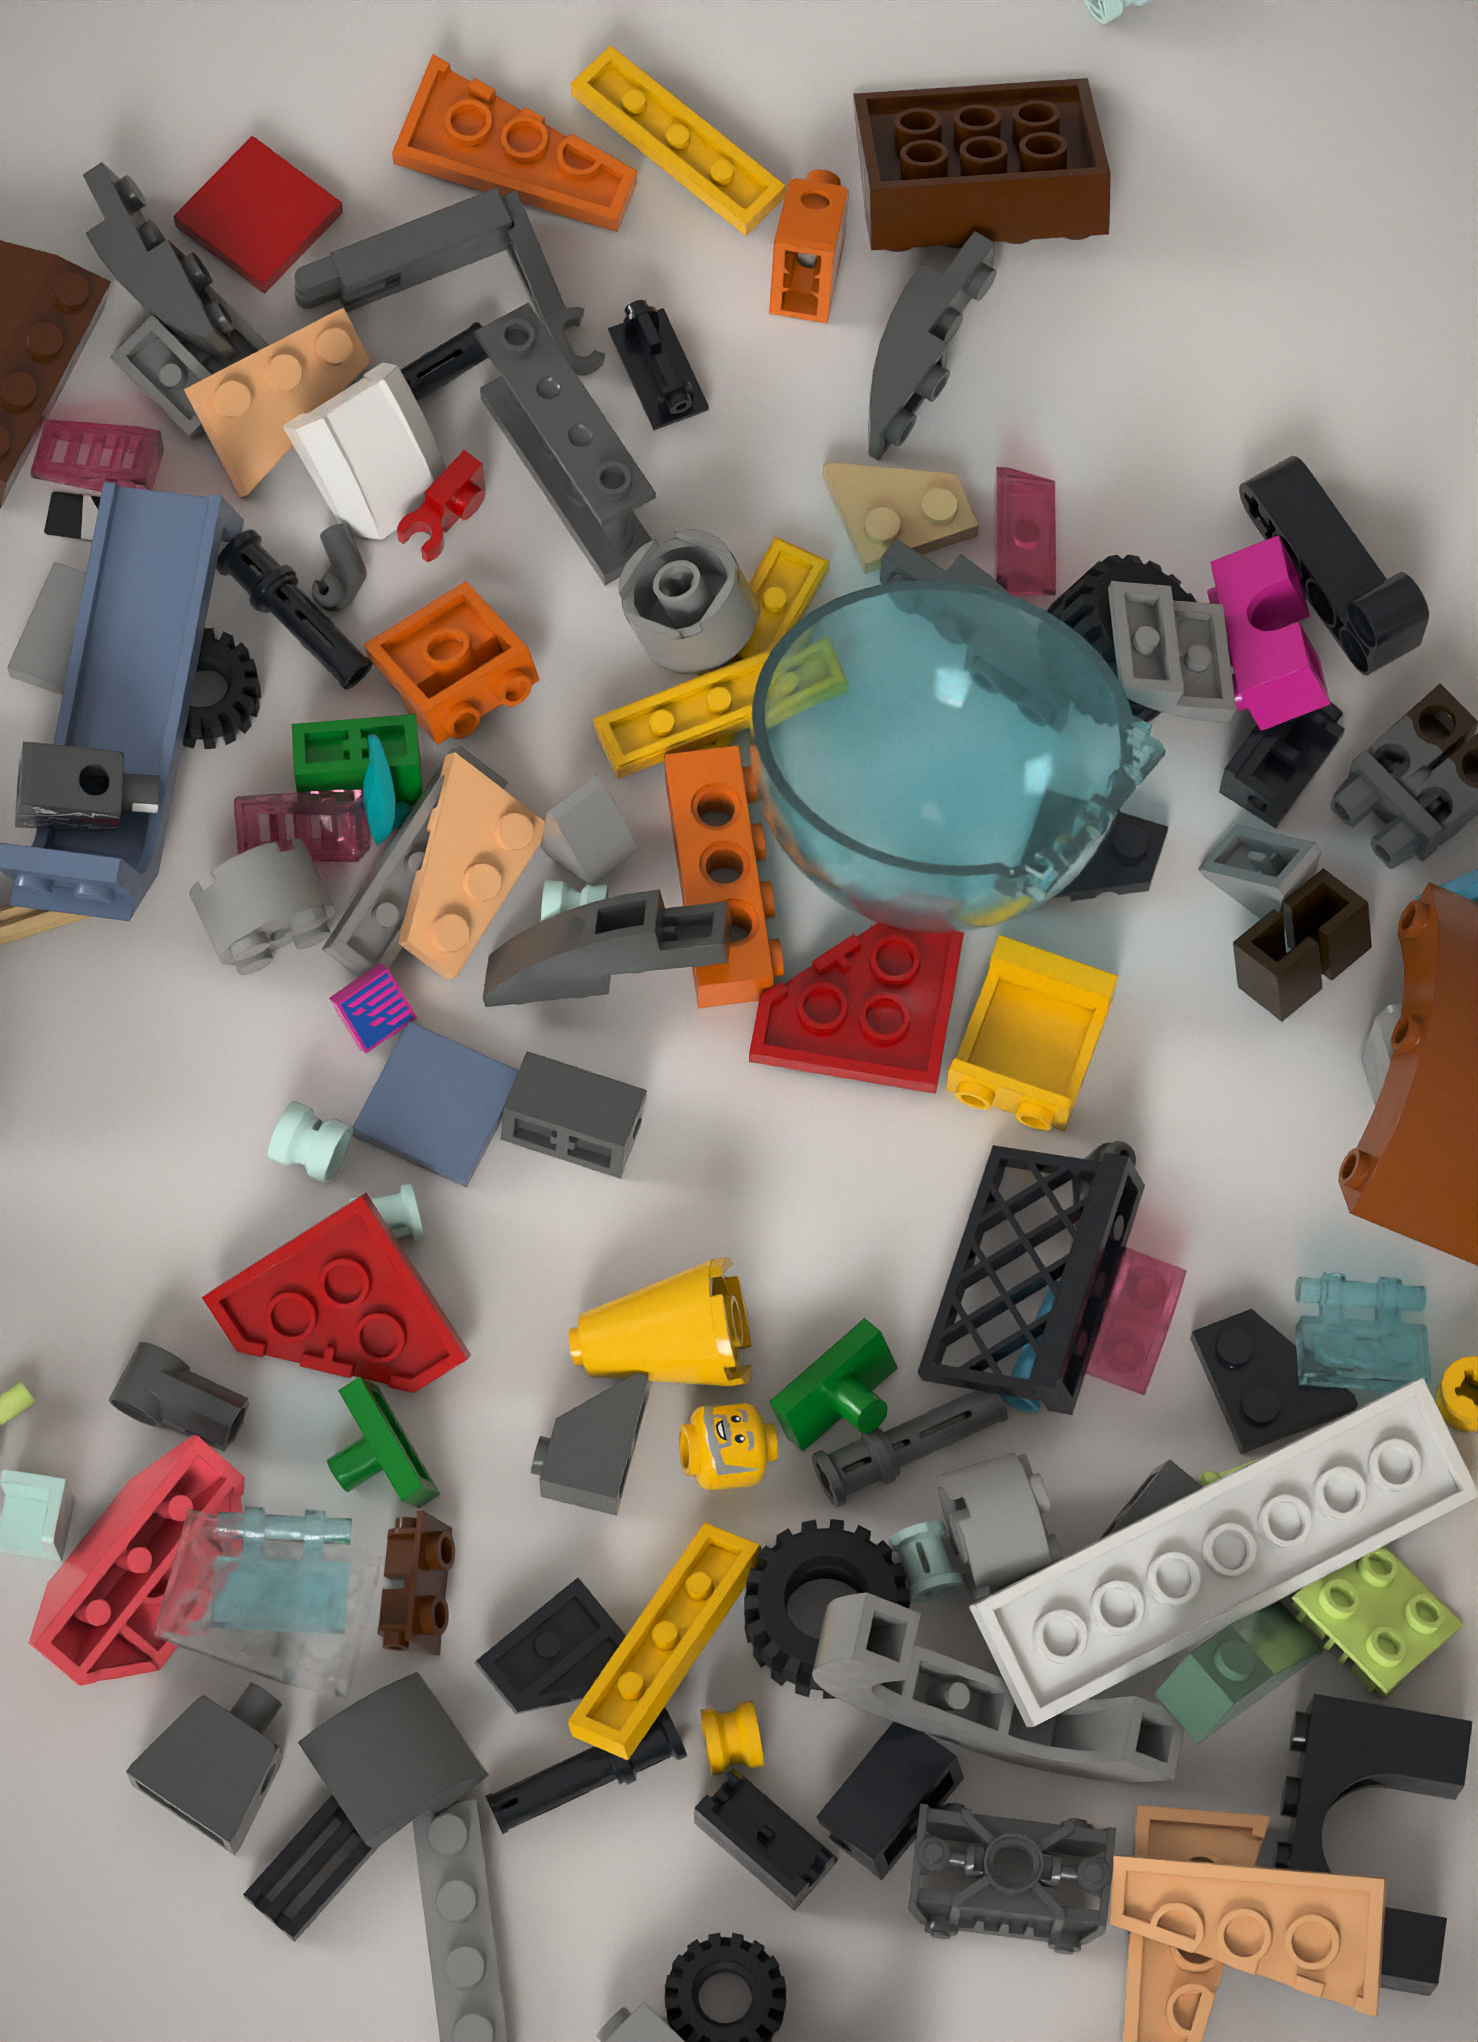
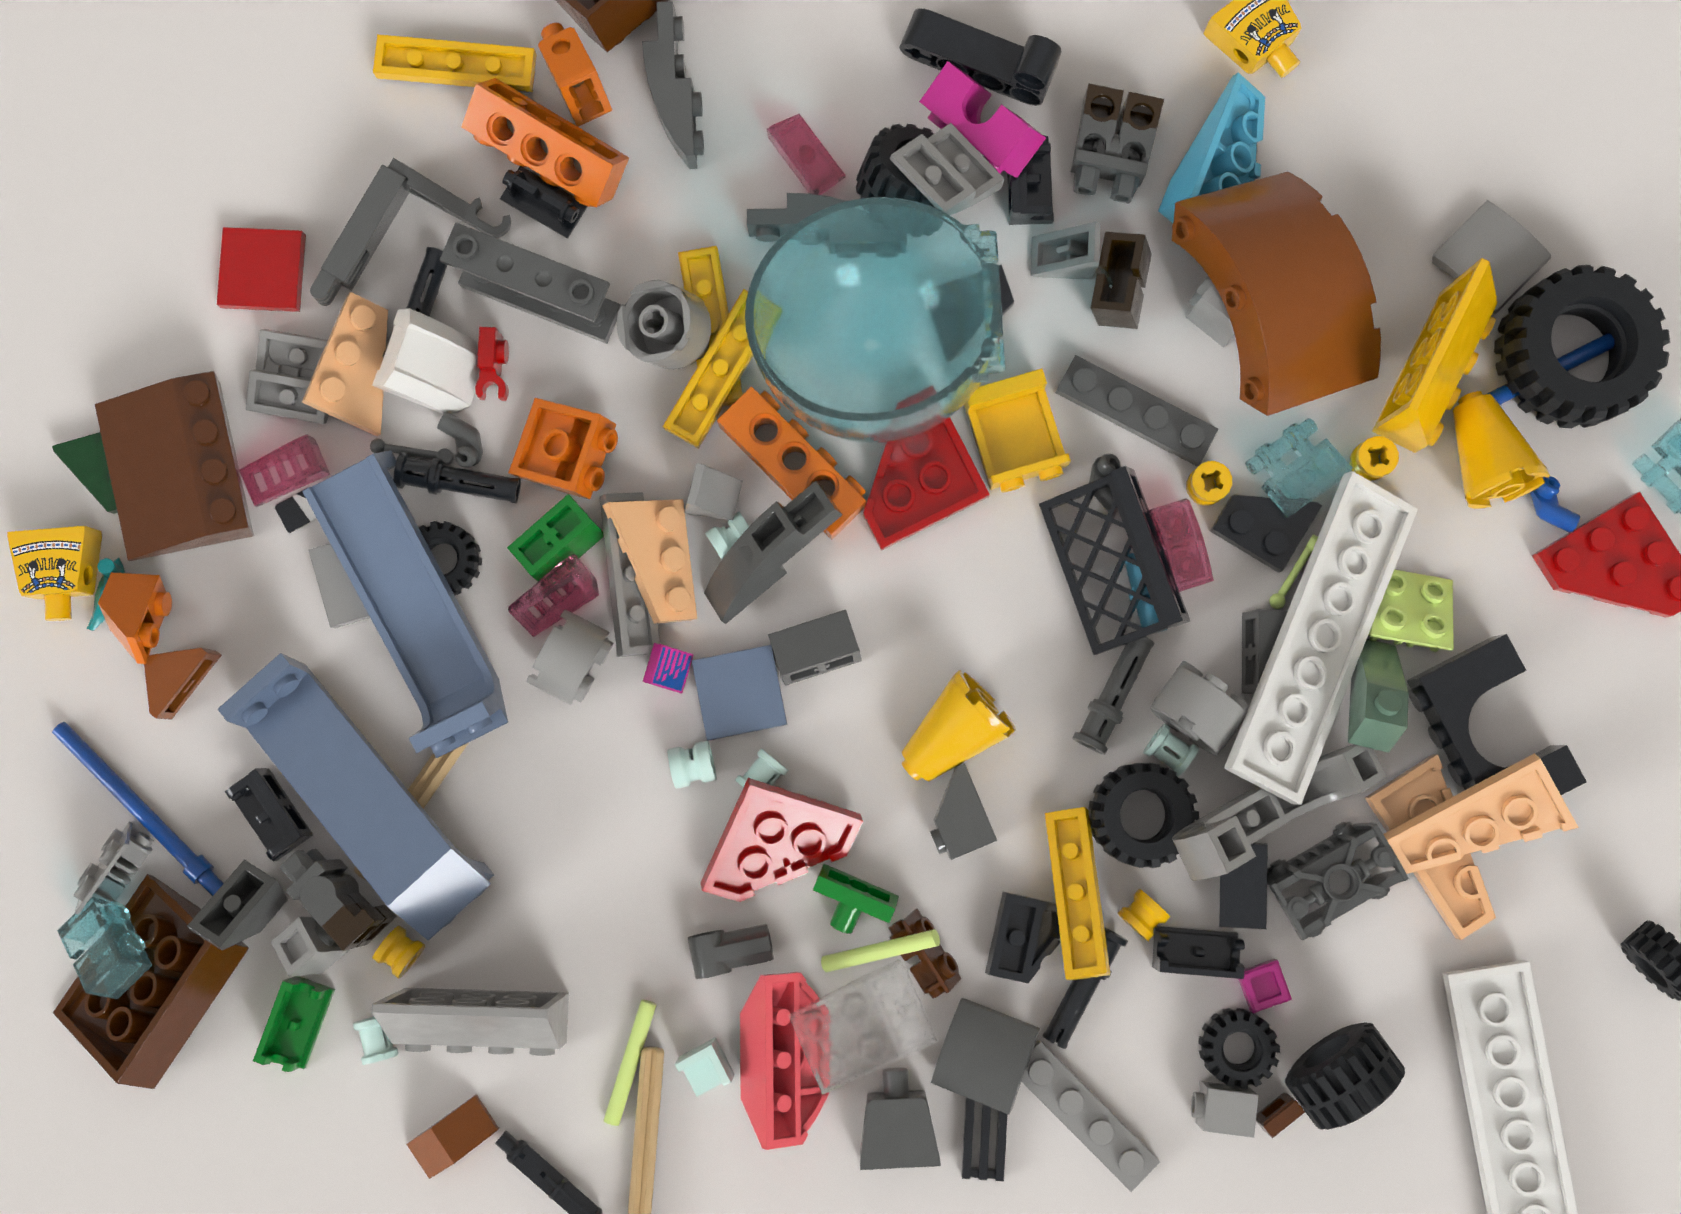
camera: 30 degrees left, 15 degrees up
dark grey torso [15,741,160,831] -> none
dark grey slope [83,162,240,361] -> none
clear light blue plate [211,1506,352,1634] -> none
teal bar [363,734,411,846] -> none
orange wing [392,54,637,232] -> none
yellow head [679,1402,778,1491] -> none
green tile [769,1318,898,1452] -> none
tan wing [822,462,979,574] -> none
none -> dark grey hinge [370,439,454,465]
none -> orange brick [461,78,629,207]
none -> yellowish green bar [821,929,940,972]
none -> dark grey plate [1055,355,1219,467]
none -> yellow wheel [1186,461,1232,506]
none -> dark pink tile [1239,959,1292,1013]

